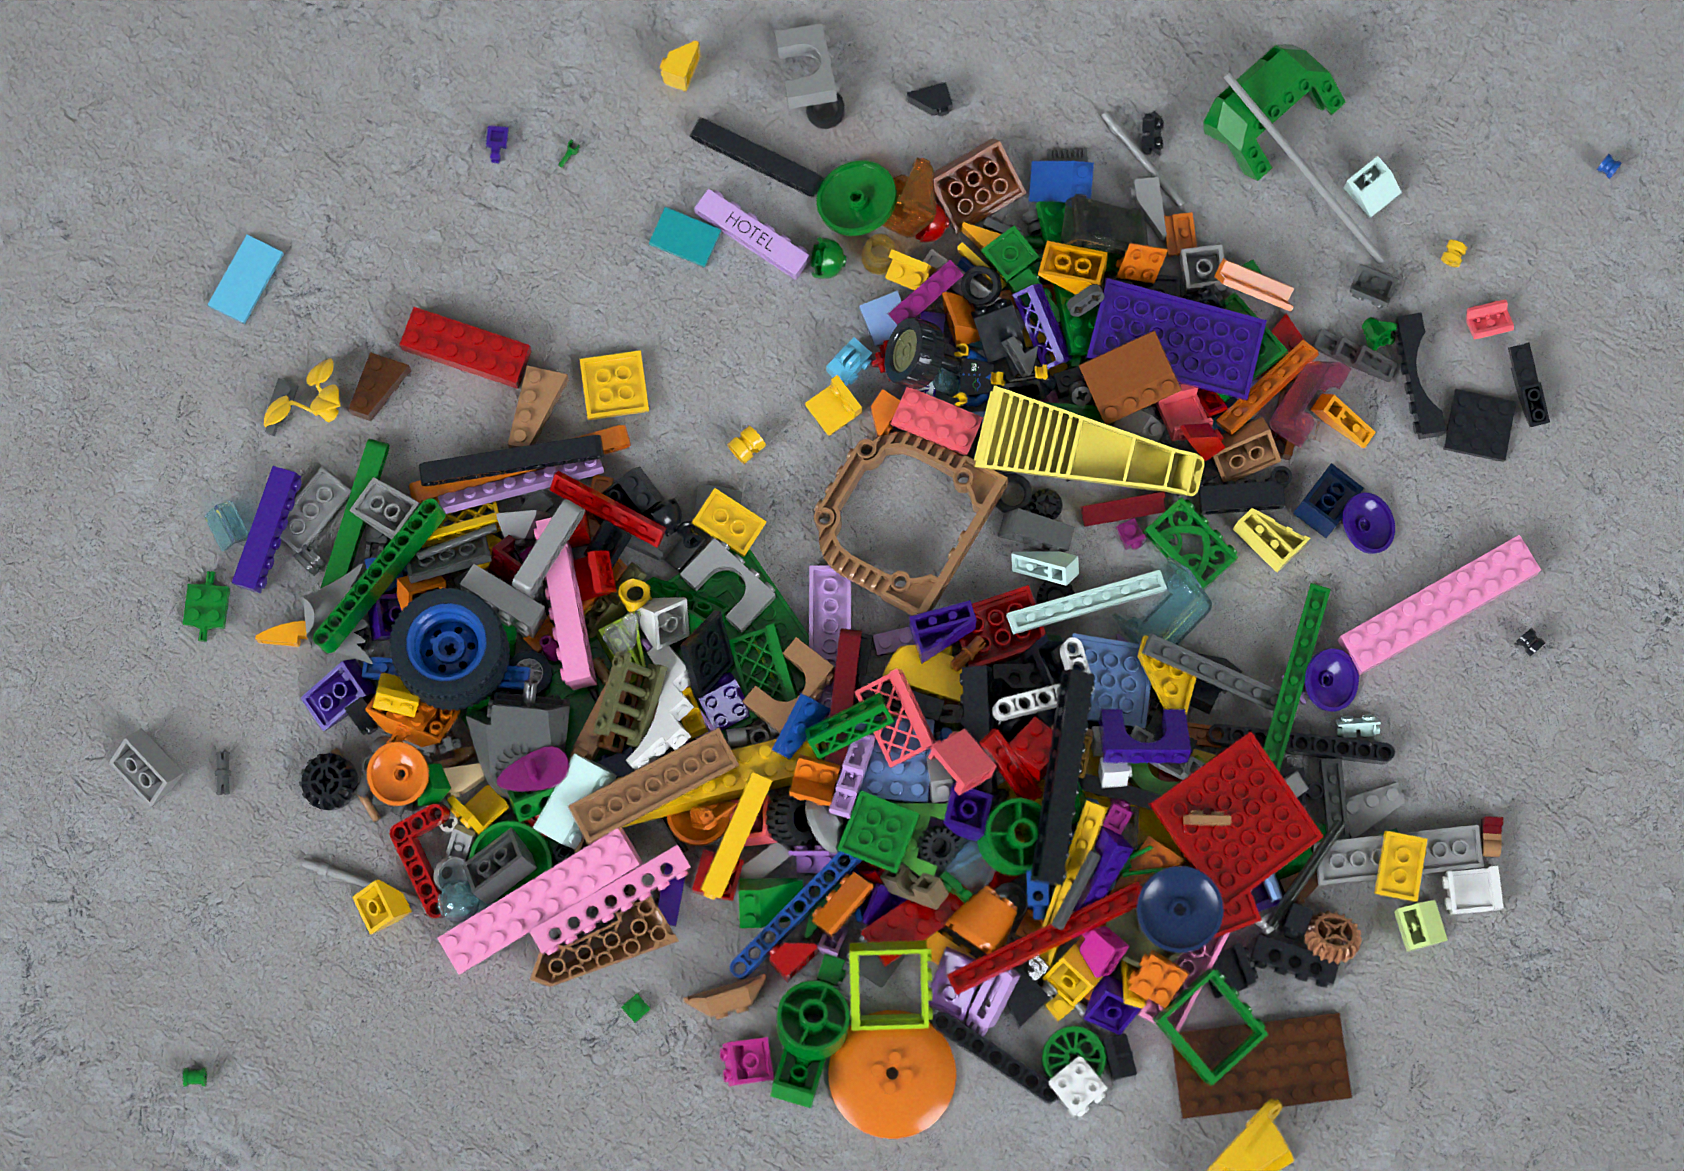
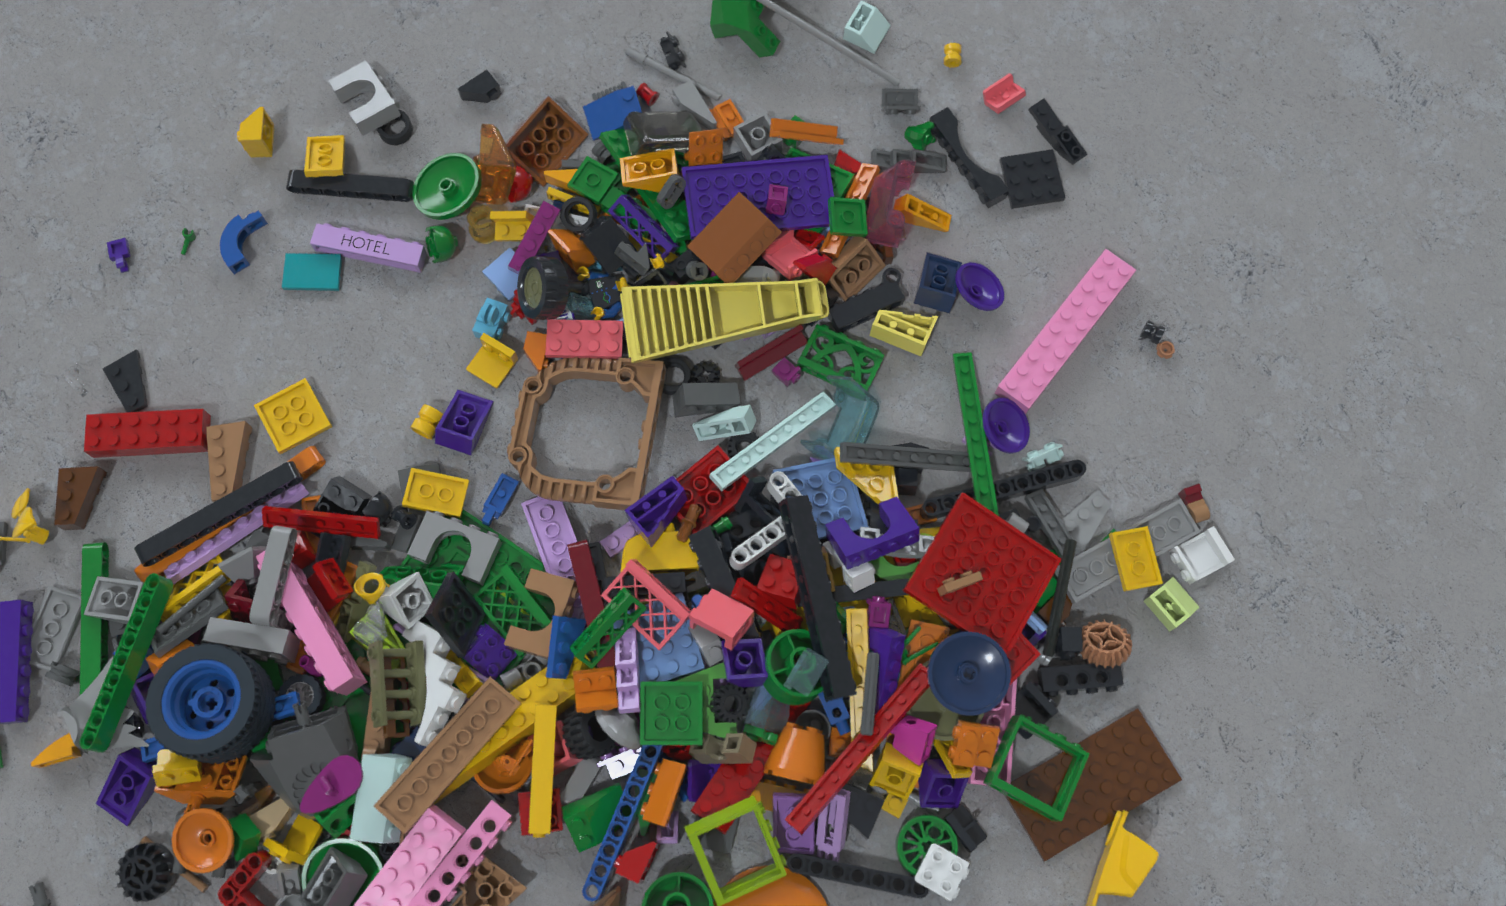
camera: 25 degrees left, 5 degrees down
black slope [344,696,378,735] -> none
dark purple tile [658,864,686,927] -> none
green brick [817,954,846,986] -> none
none -> black wing [102,349,148,412]
none -> blue arch [220,210,268,275]
none -> yellow plate [304,135,345,177]
none -> dark purple slope [435,390,493,455]
none -> blue hinge [482,473,520,527]
none -> red bush [636,82,659,106]
none -> green pin [713,516,733,535]
none -> magenta bracket [766,184,788,215]
none -> clear light blue panel [783,648,829,696]
none -> green plate [828,197,868,237]
none -> nougat plate [1156,341,1175,359]

